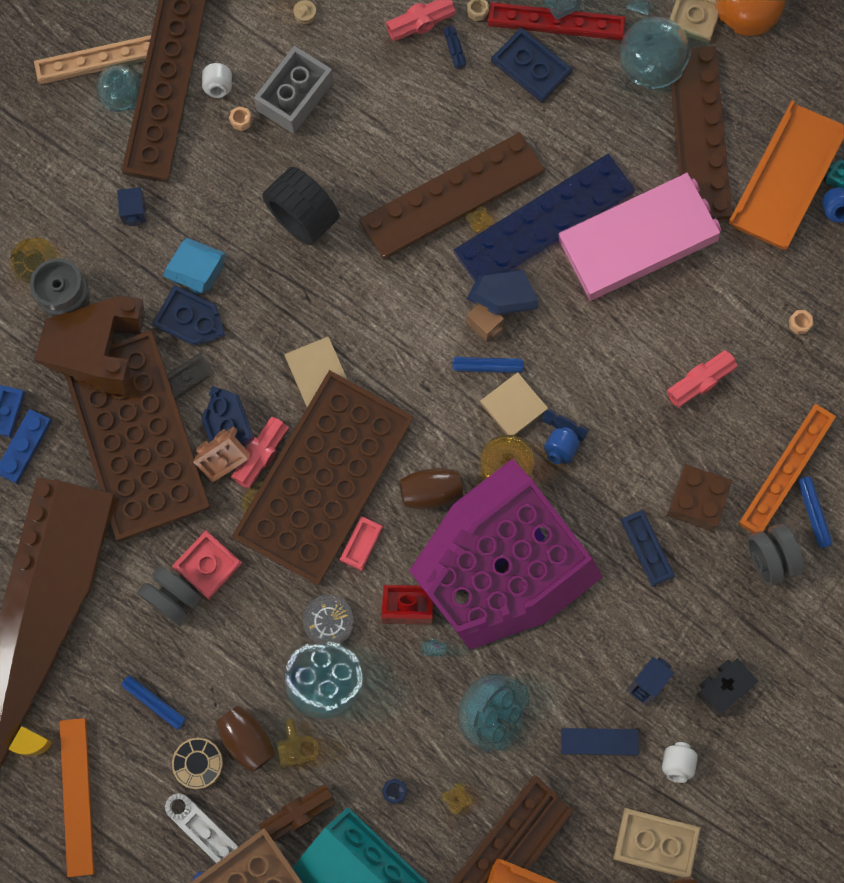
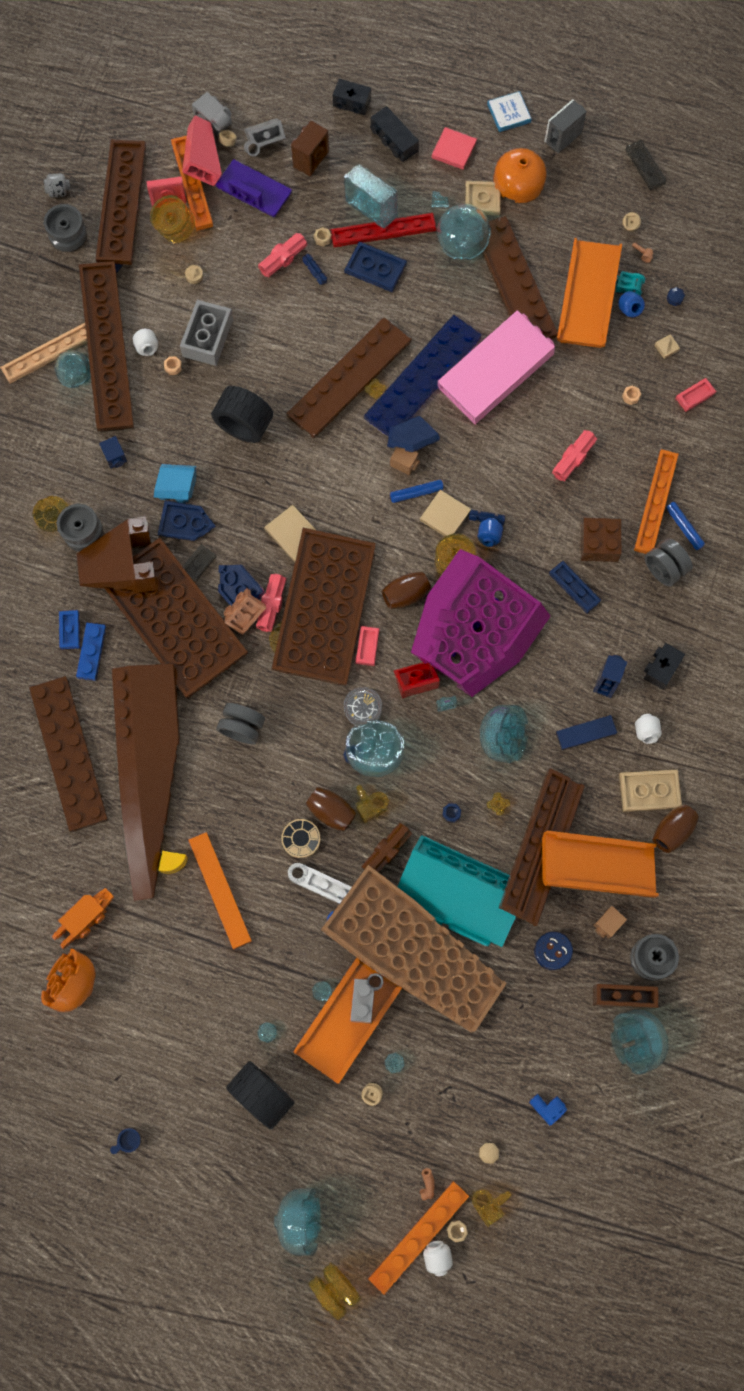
camera: 20 degrees left, 0 degrees up
blue axle [121,676,186,730] -> none
coral tile [172,530,243,600] -> none

